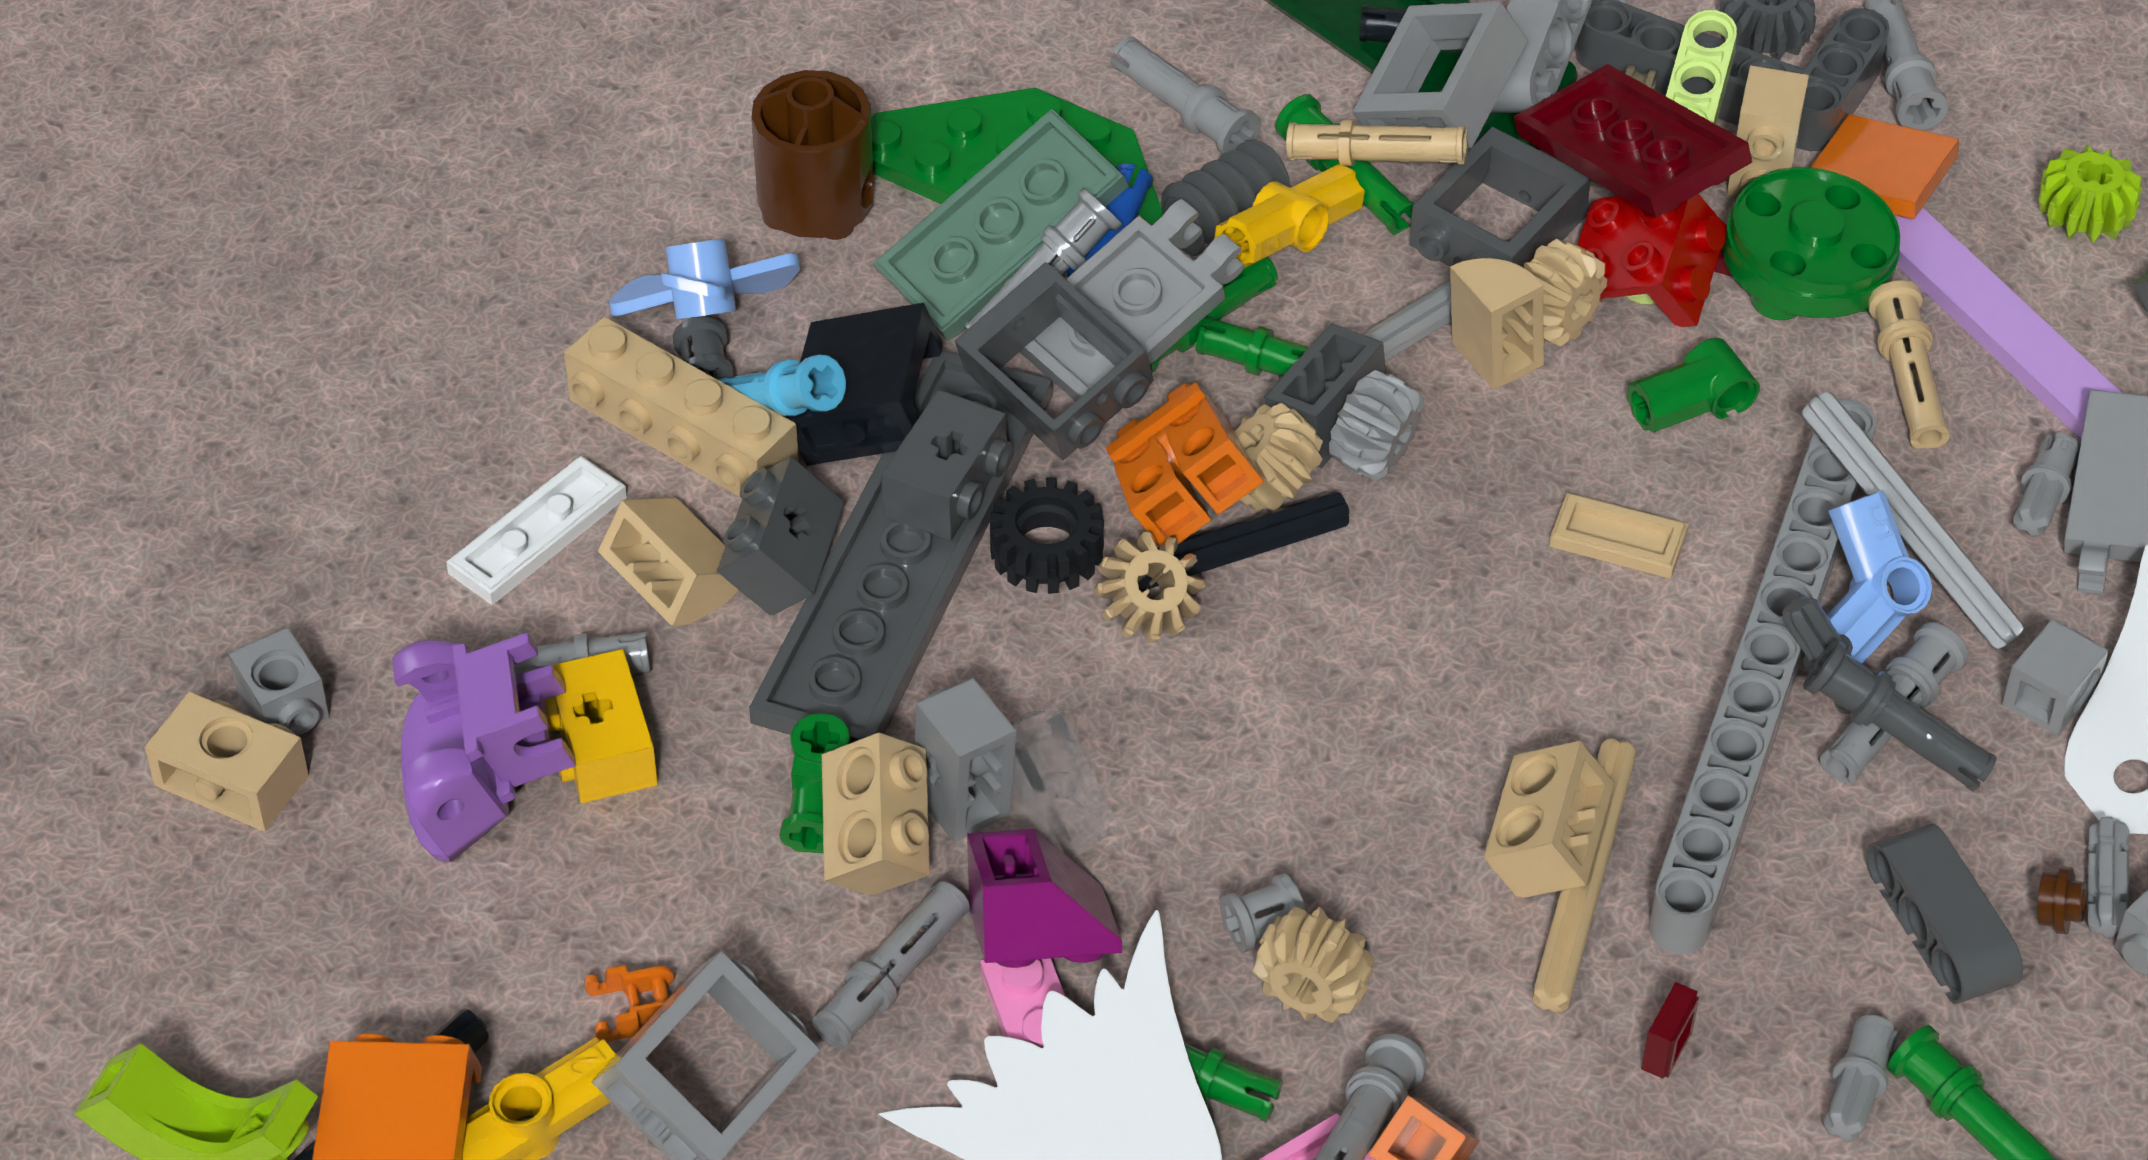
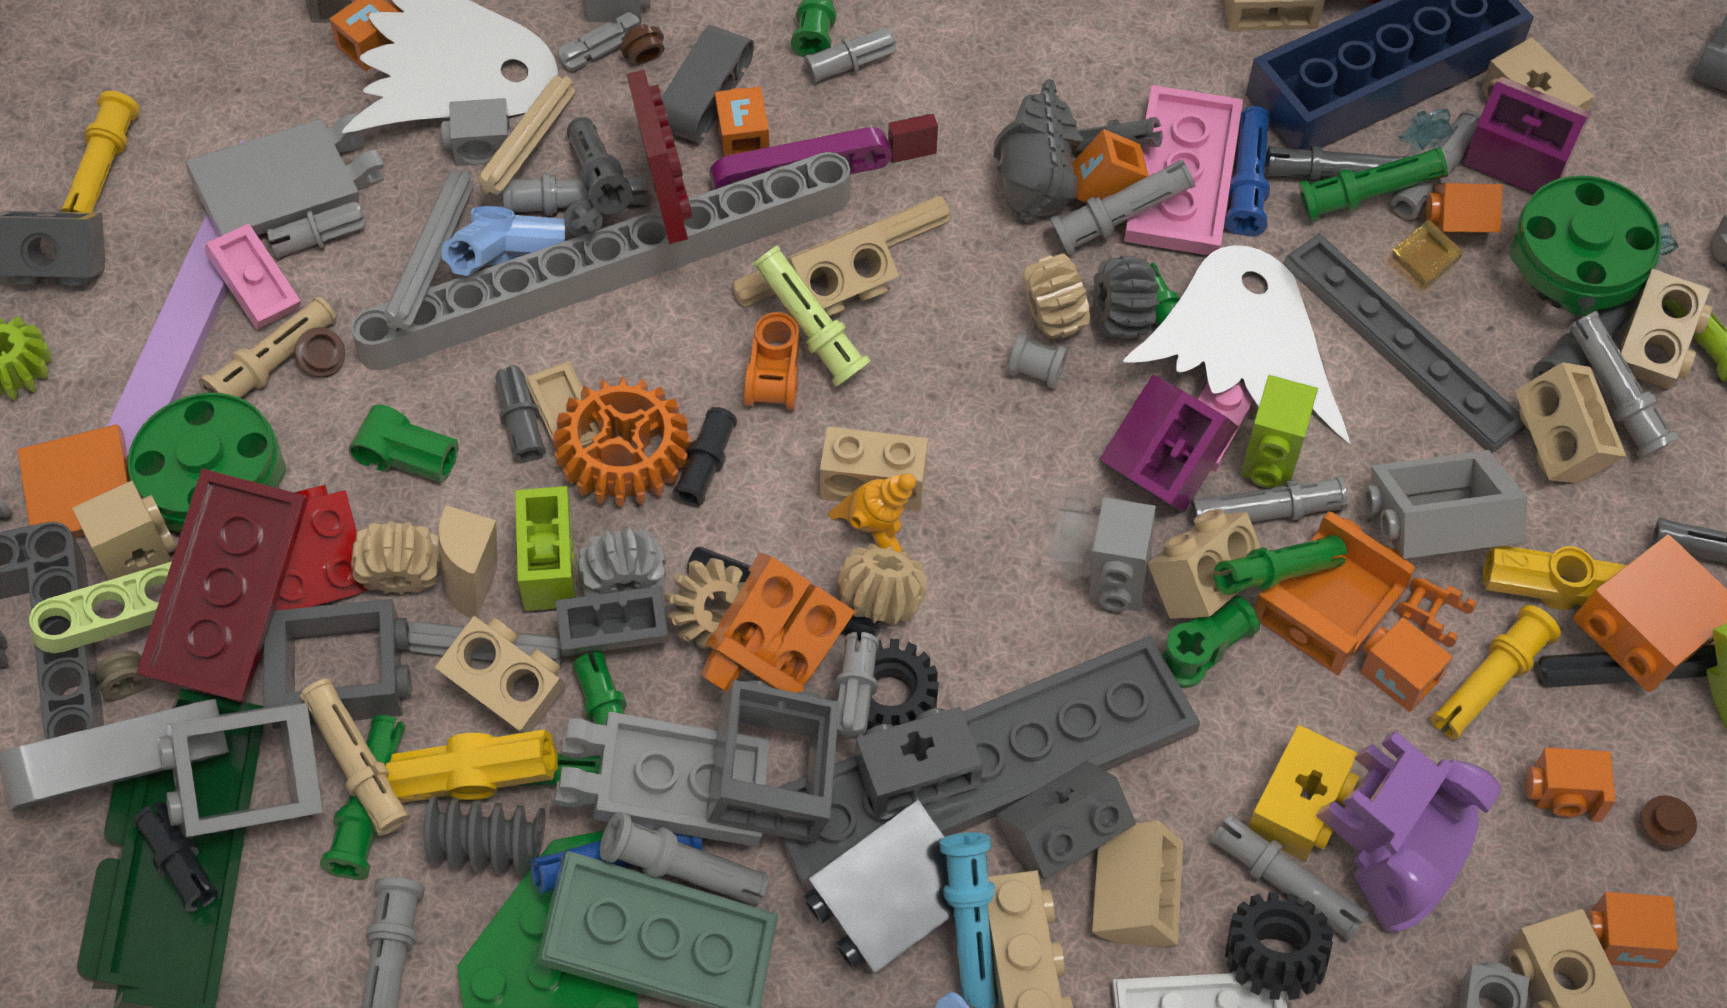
camera: 135 degrees left, 10 degrees up
none -> bright pink plate [205,223,301,330]
none -> reddish brown plate [294,327,345,377]
none -> tan brick [434,616,567,733]
none -> tan axle [477,76,575,195]
none -> dark grey axle [495,365,546,463]
none -> lime brick [515,486,576,611]
none -> orange gear [553,375,690,508]
none -> dark red plate [626,69,693,244]
none -> black pin [673,407,737,507]
none -> magenta beam [709,127,892,190]
none -> orange brick [715,86,770,157]
none -> orange piece [744,312,800,410]
none -> yellowish green pin [752,245,871,387]
none -> tan brick [820,426,928,511]
none -> light orange piece [828,473,916,553]
none -> light grey axle [835,632,879,739]
none -> dark grey helmet [993,79,1084,222]
none -> dark grey gear [1091,256,1159,339]
none -> green pin [1213,535,1347,595]
none -> black tyre [1225,892,1333,1000]
none -> lime brick [1240,374,1318,488]
none -> orange panel [1254,511,1415,676]
none -> orange brick [1360,617,1453,712]
none -> yellow pin [1430,605,1561,740]
none -> orange brick [1525,747,1616,822]
none -> orange brick [1586,892,1678,969]
none -> reddish brown plate [1640,795,1697,849]

